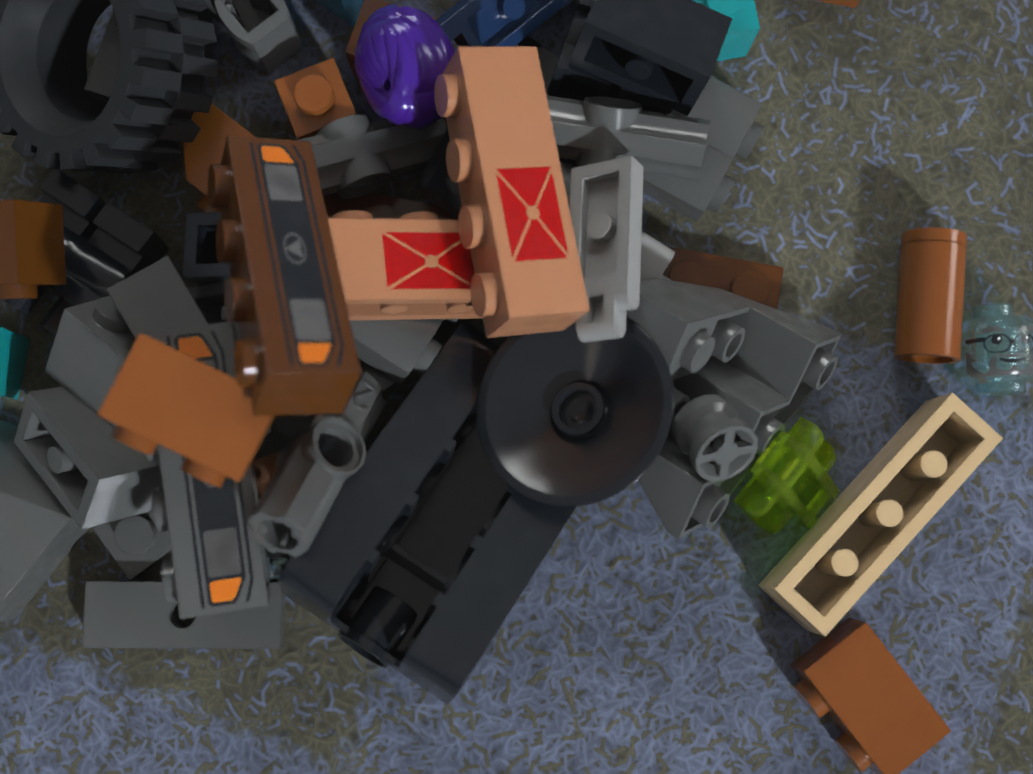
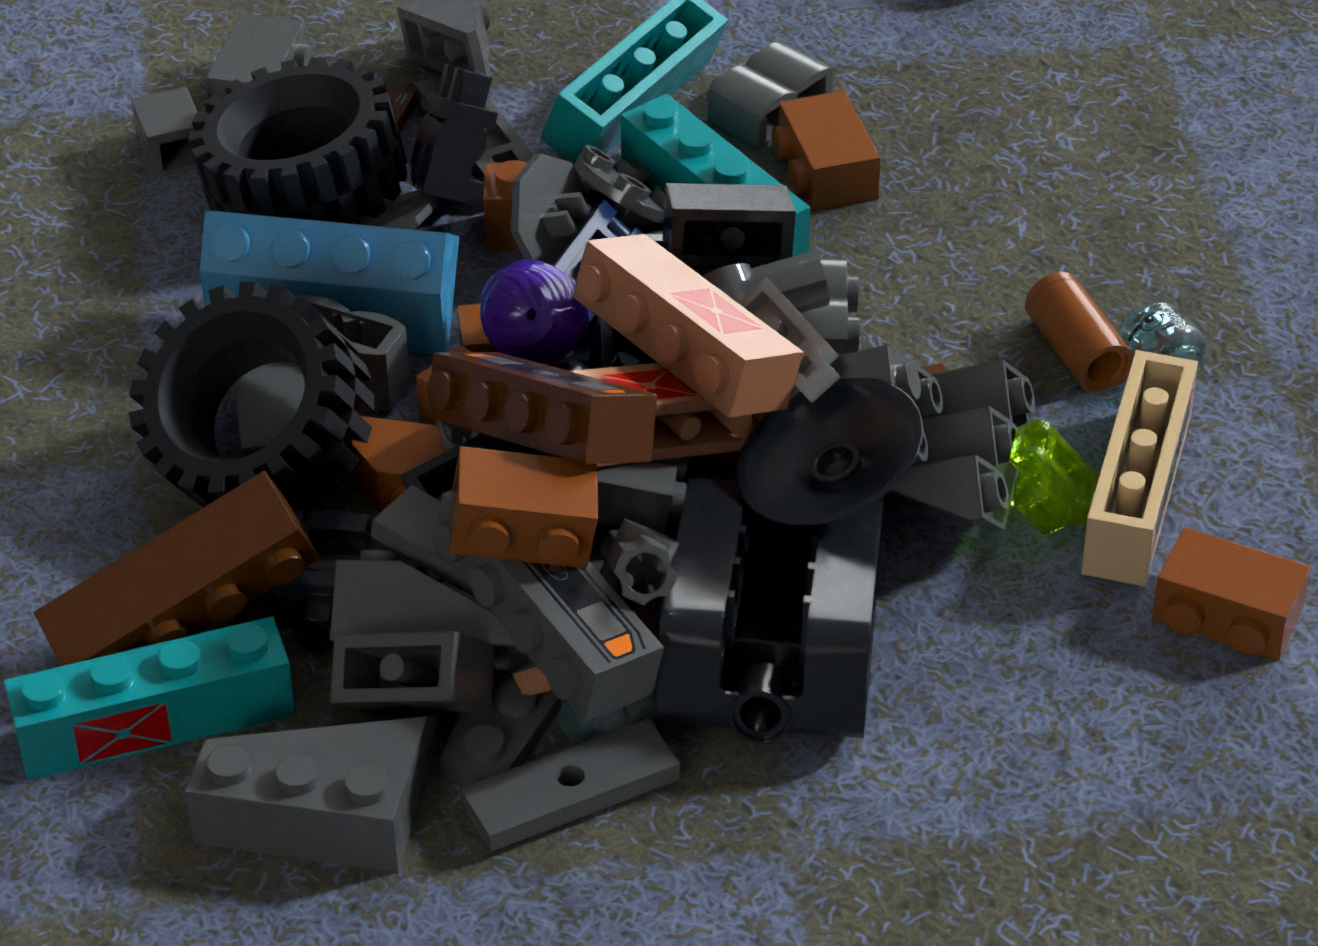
camera: 25 degrees left, 40 degrees down
dark grey wheel [671,394,758,482] -> none

